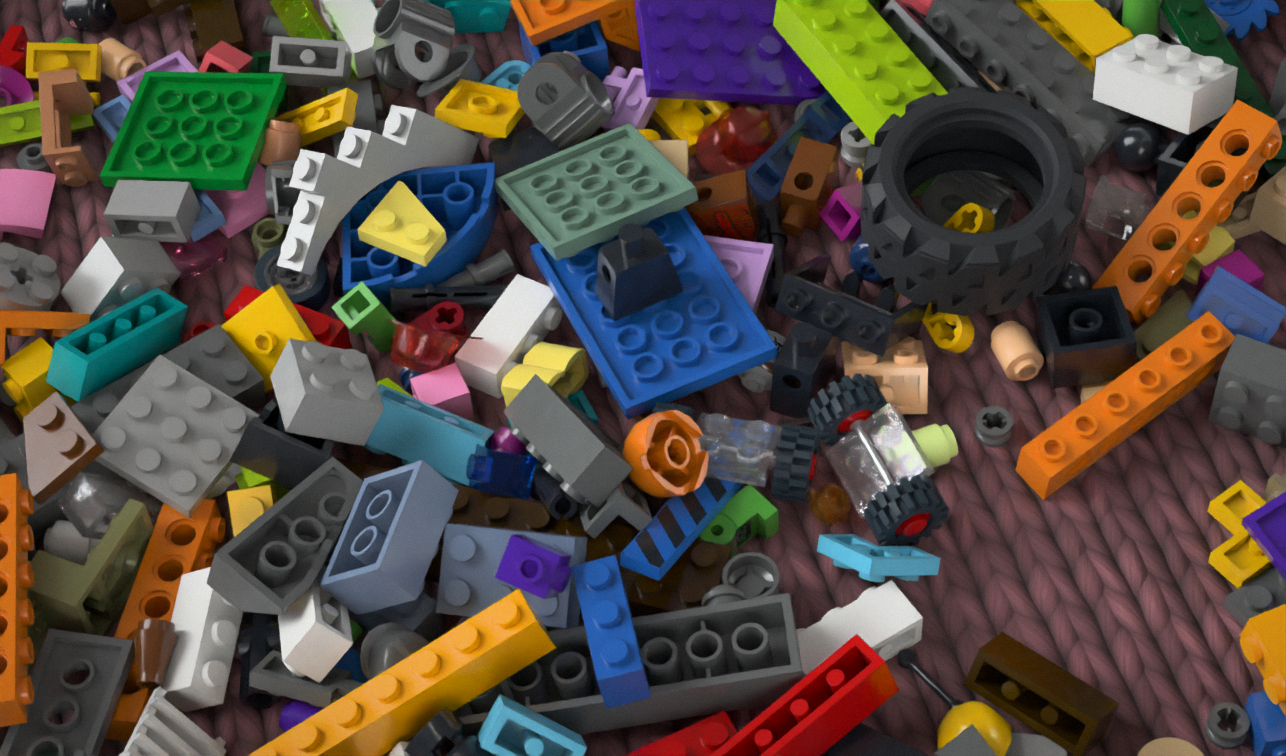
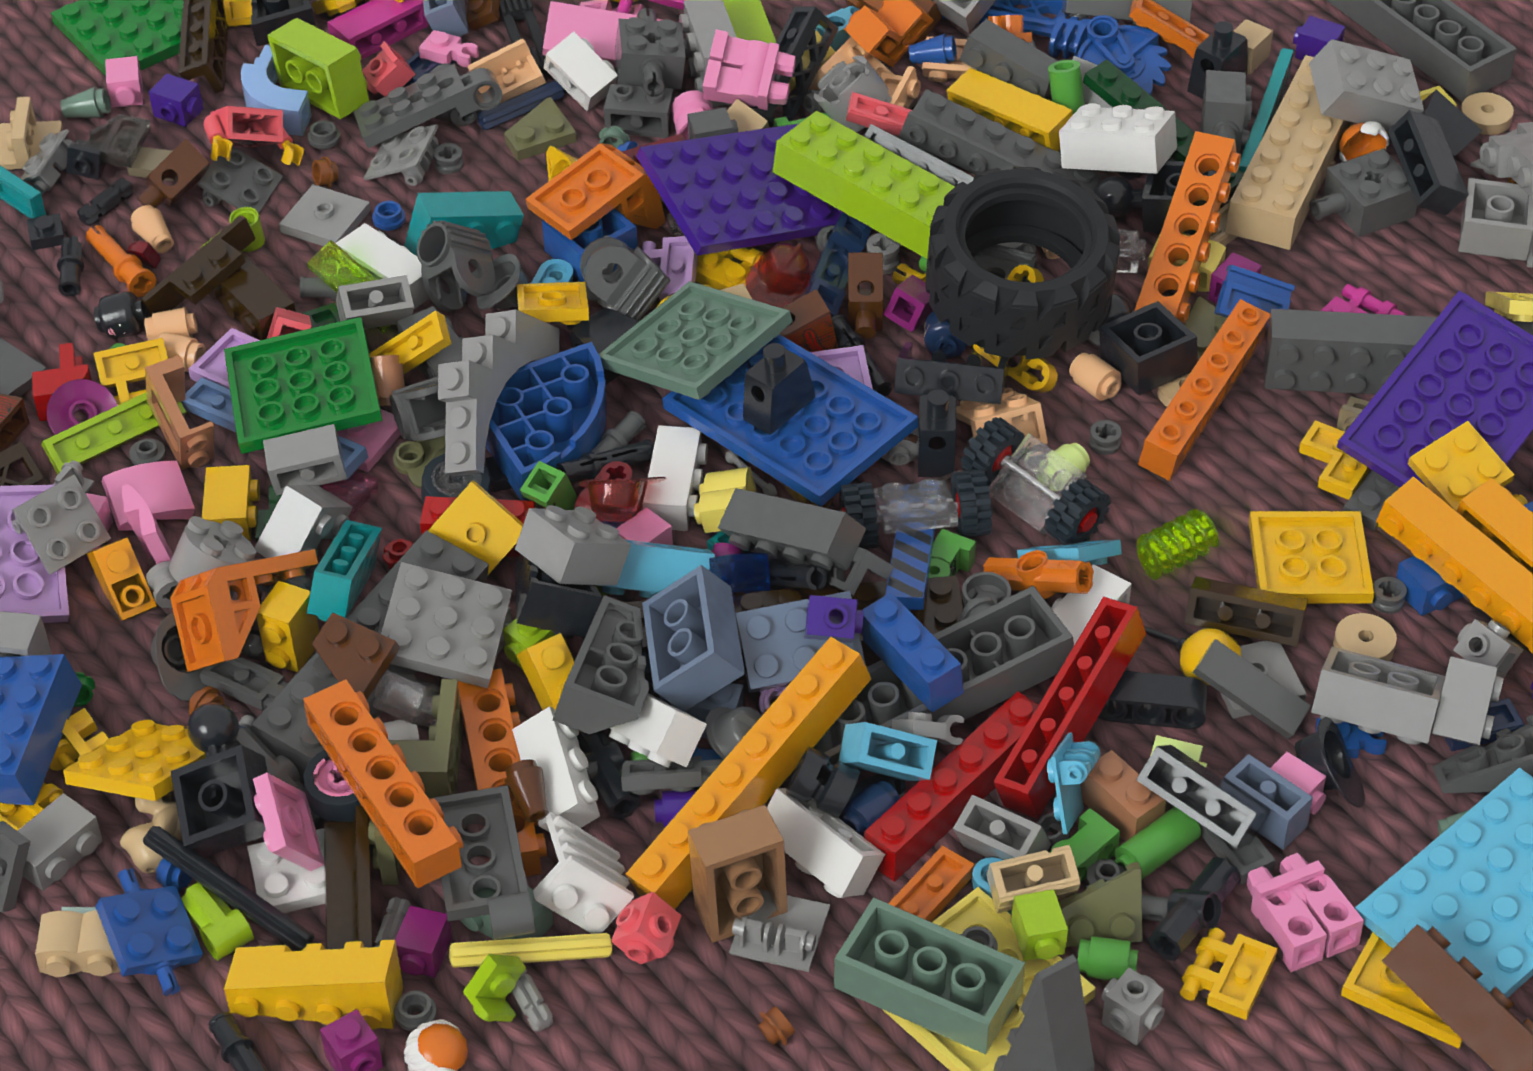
camera: 25 degrees left, 5 degrees down
light yellow wing [357,181,447,267] -> none
orange cylinder [622,410,709,498] -> none
clear orange plate [807,483,850,527] -> none
none -> light nougat brick [144,307,198,341]
none -> yellow brick [202,465,260,543]
none -> light grey plate [891,712,964,745]
none -> orange piece [983,550,1094,599]
none -> clear neon green piece [1136,509,1219,580]
none -> yellow plate [1249,511,1374,604]

